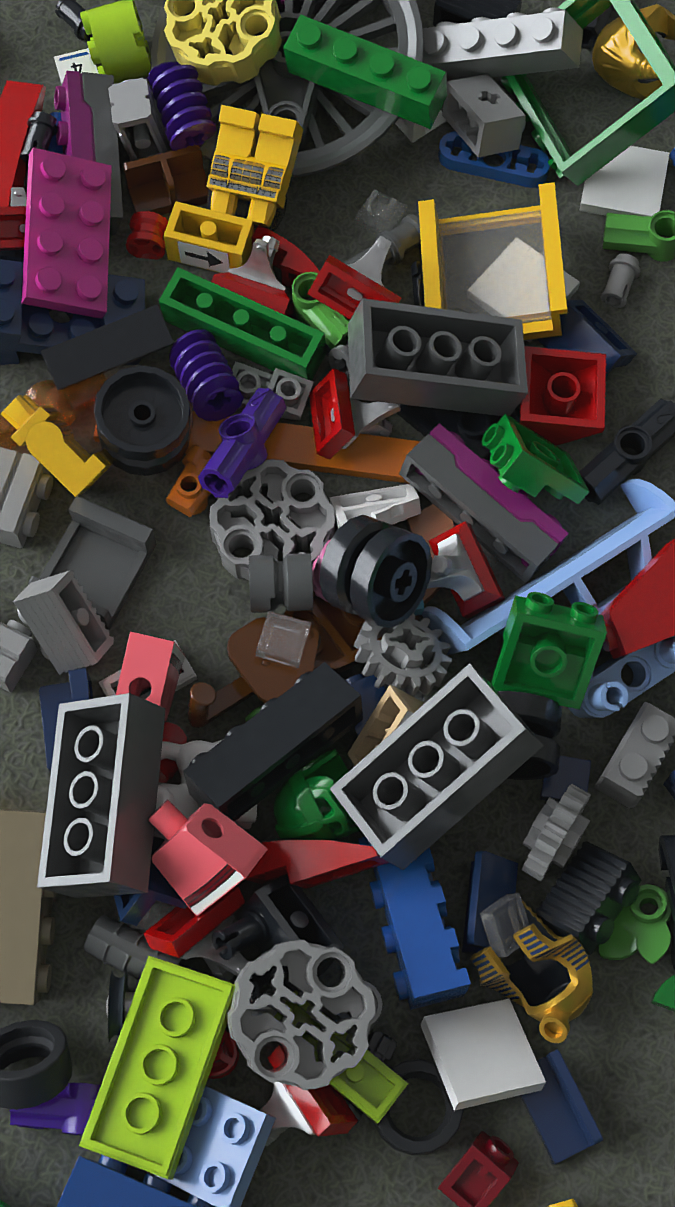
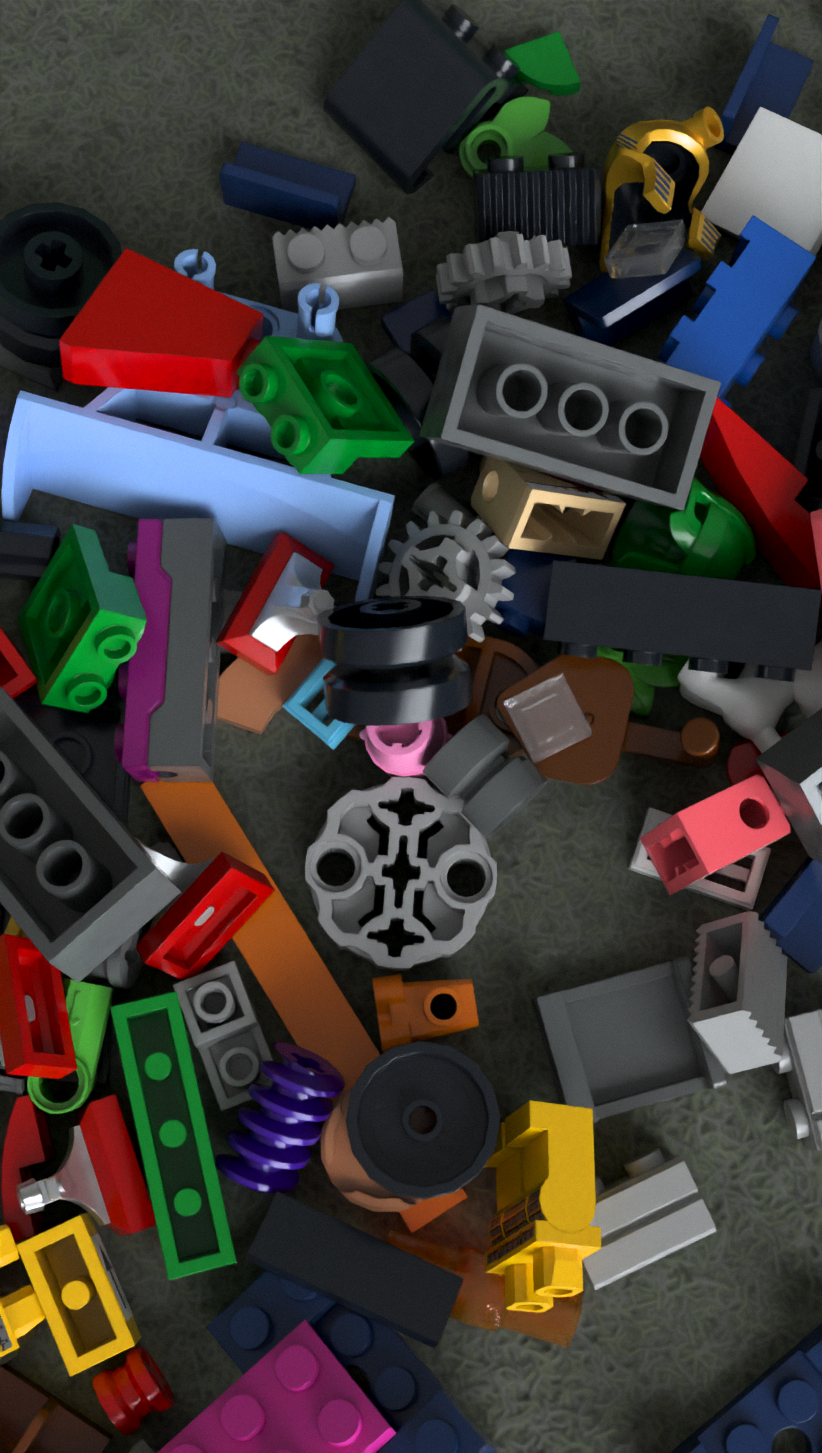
camera: 135 degrees left, 10 degrees up
dark purple piece [198,388,287,498] -> none
white wing [330,484,421,529] -> none

